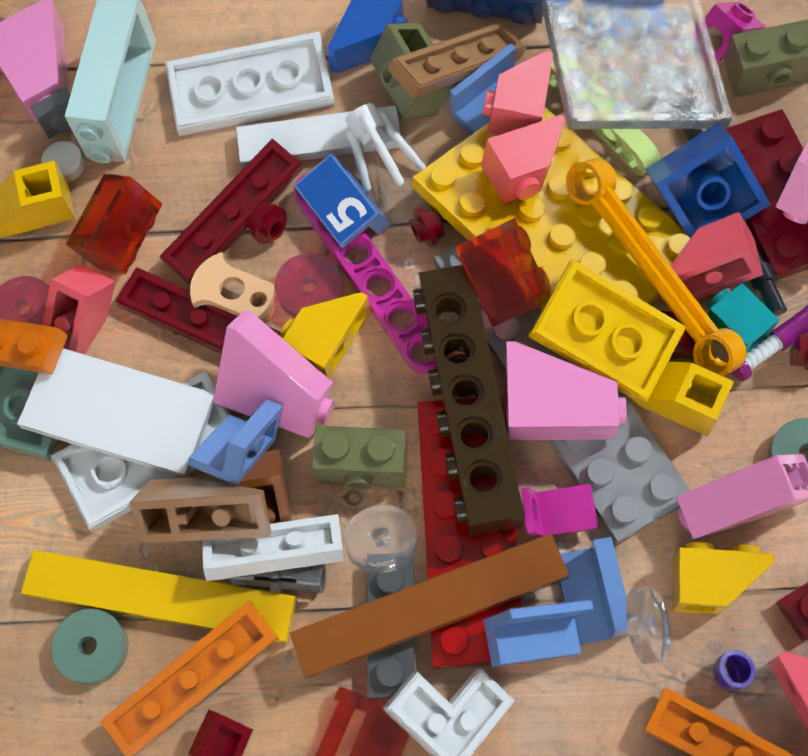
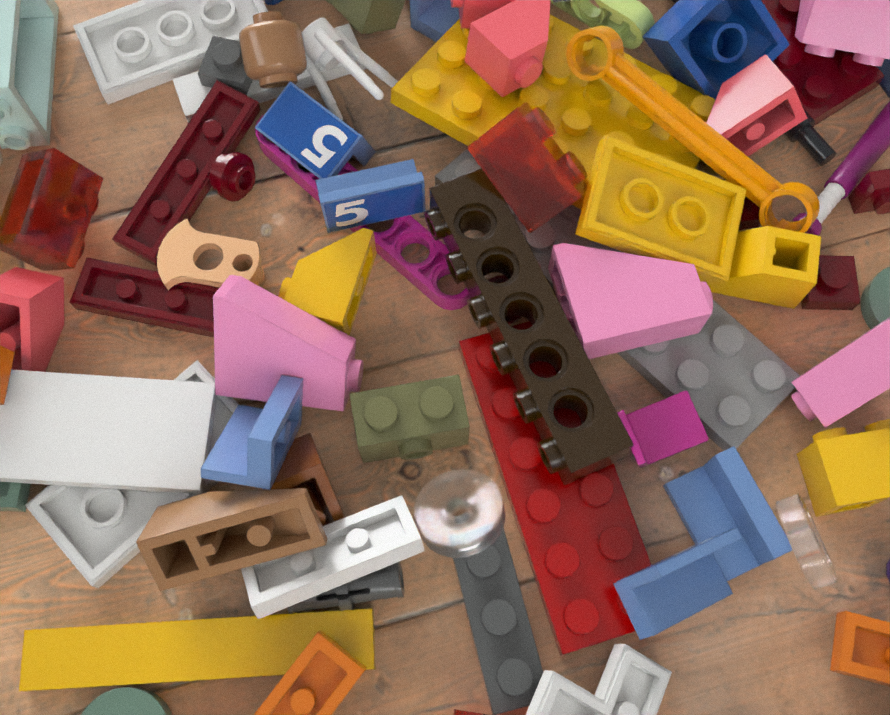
camera: 20 degrees left, 0 degrees up
clear pink piece [275,253,343,318] -> none
dark orange tile [290,533,569,679] -> none
dark red plate [409,206,445,247] -> none
teal brick [707,283,779,353] -> none
none -> dark grey plate [197,36,252,95]
none -> medium nougat head [239,11,307,89]
none -> panel [315,159,426,233]
none -> dark red plate [801,255,861,310]

